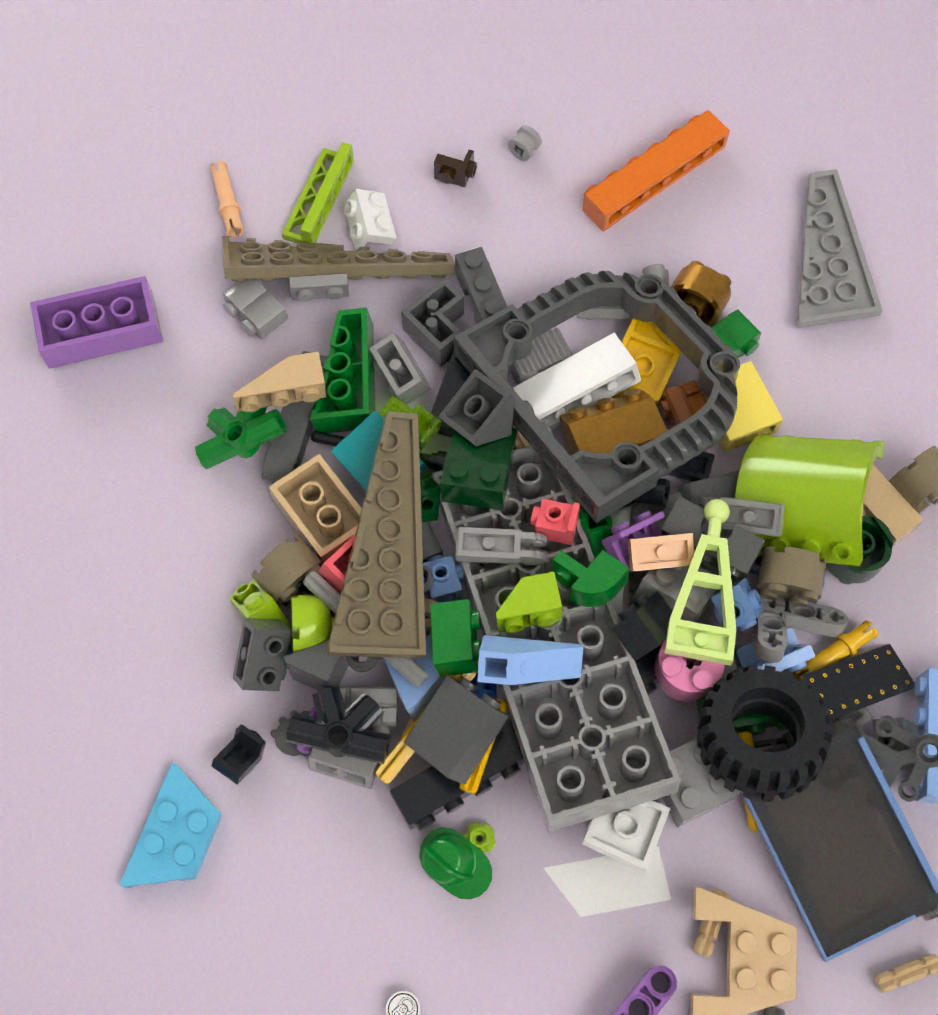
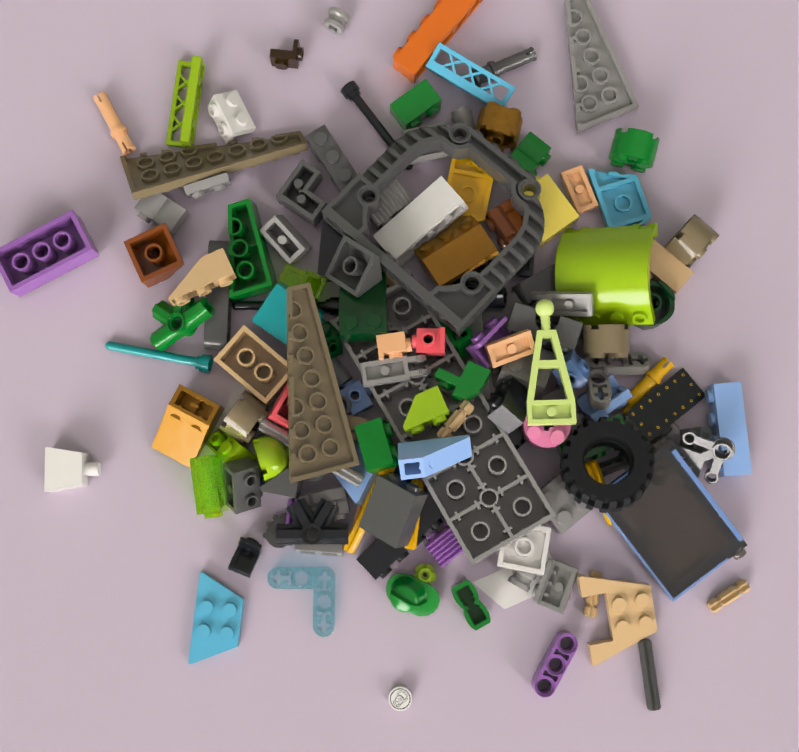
camera: 10 degrees left, 15 degrees up
none -> white torso [44,447,101,492]
none -> teal piece [105,341,213,373]
none -> dark orange slope [124,223,184,288]
none -> slope [152,384,225,468]
none -> clear neon green brick [189,454,229,519]
none -> clear light blue beam [267,567,336,637]
none -> black piece [340,81,413,170]
none -> light nougat brick [376,331,412,360]
none -> green brick [390,79,442,130]
none -> medium lavender brick [424,522,463,568]
none -> medium azure fence [426,42,516,107]
none -> tan axle [436,400,475,438]
none -> green brick [451,578,491,630]
none -> dark grey pin [472,47,537,87]
none -> light grey wheel [508,570,537,592]
none -> light grey bracket [532,558,579,614]
none -> light nougat plate [560,165,599,215]
none -> medium azure wing [587,169,652,227]
none -> green brick [609,128,660,173]

